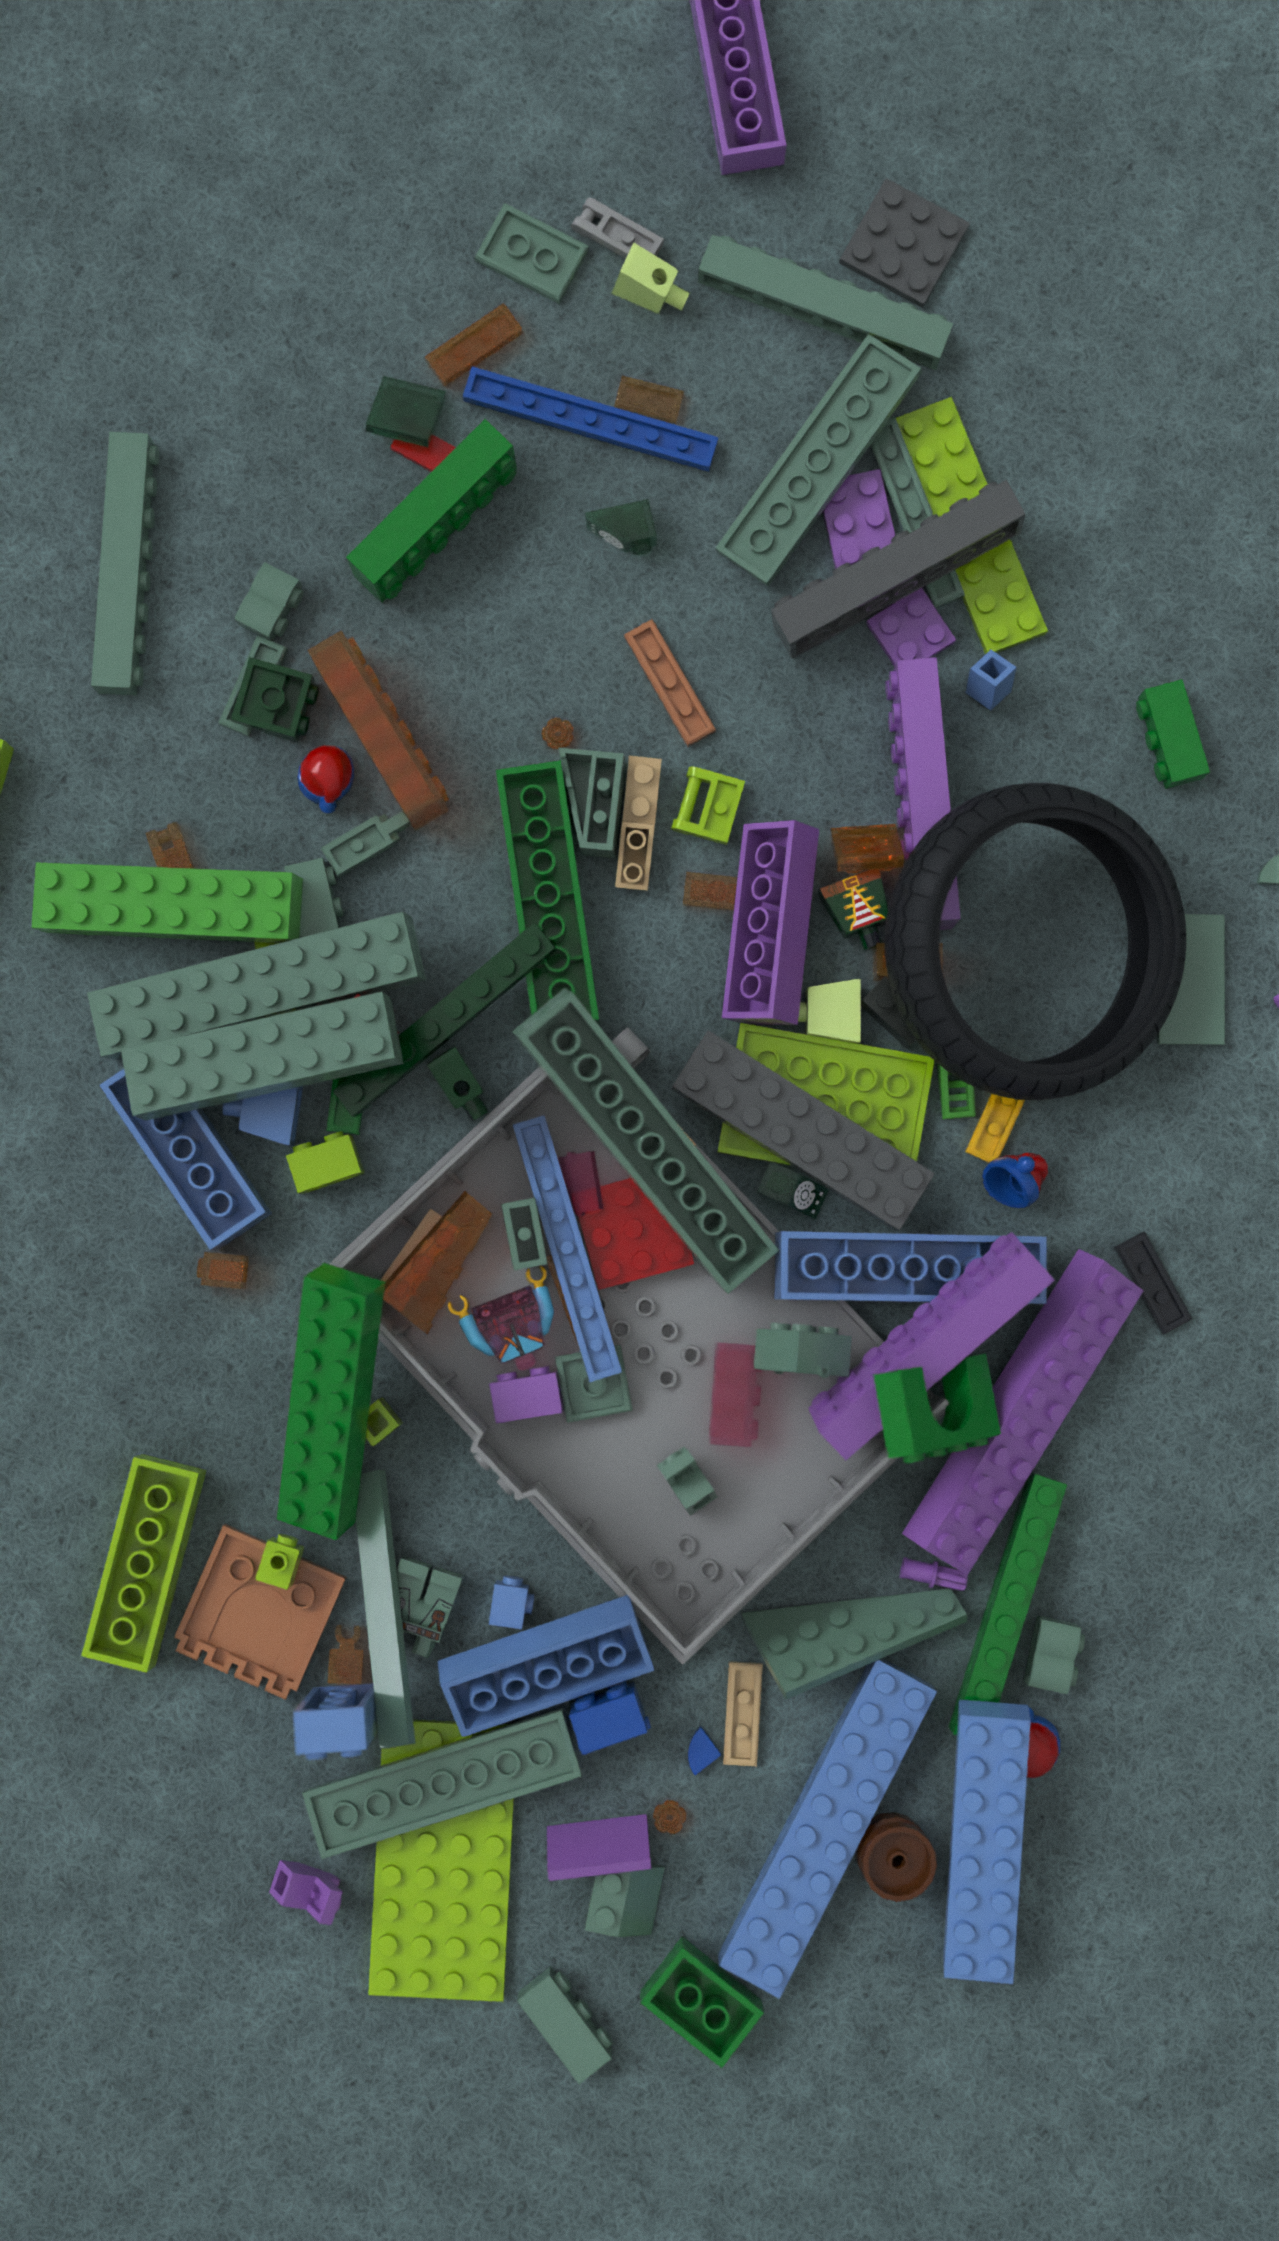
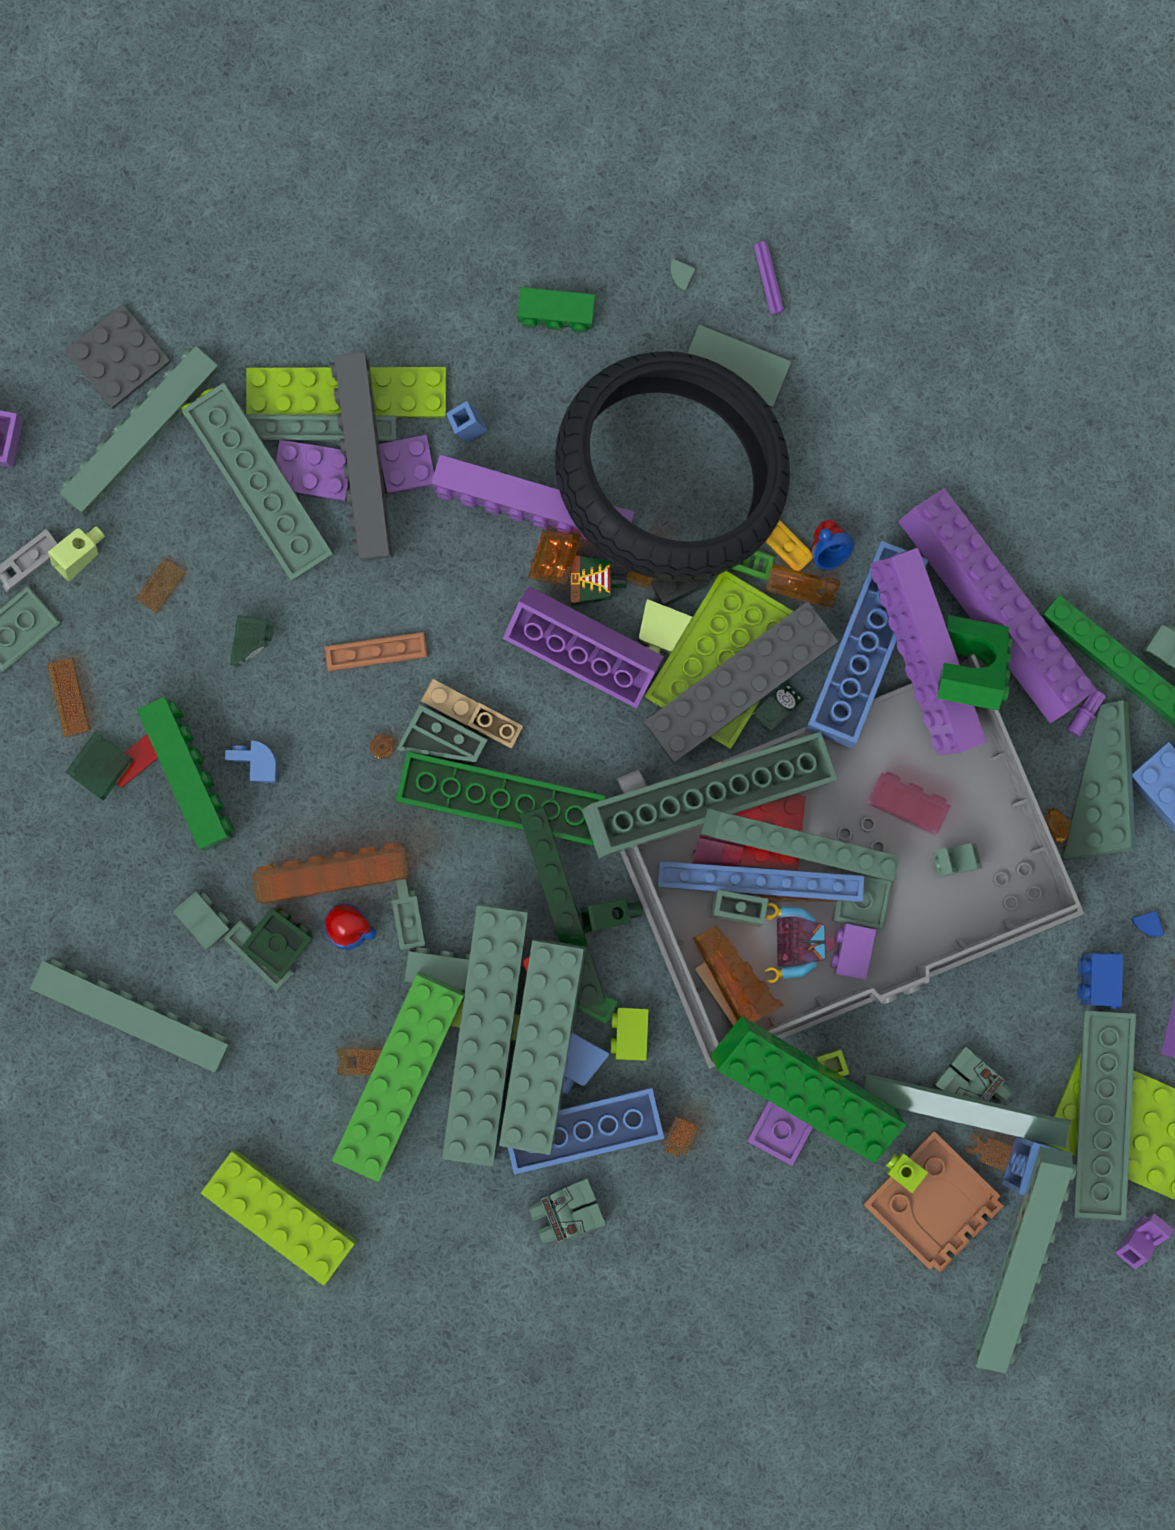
camera: 70 degrees left, 0 degrees up
lime brick [81,1454,207,1673] -> none
medium blue brick [438,1595,655,1737] -> none
blue plate [463,366,718,472] -> none
medium blue brick [489,1576,535,1629] -> none
lime plate [671,766,745,845] -> none
clear orange plate [683,872,738,911] -> none
tan tile [723,1661,763,1767] -> none
sand green brick [754,1323,852,1378] -> none
black tile [1114,1231,1193,1335] -> none
none -> medium blue brick [225,740,278,783]
none -> sand green hips [529,1177,606,1243]
none -> sand green brick [701,808,900,881]
none -> medium lavender plate [747,1101,813,1166]
none -> clear orange plate [766,564,840,607]
none -> sand green brick [975,1146,1077,1373]
none -> clear orange tile [1045,808,1072,844]

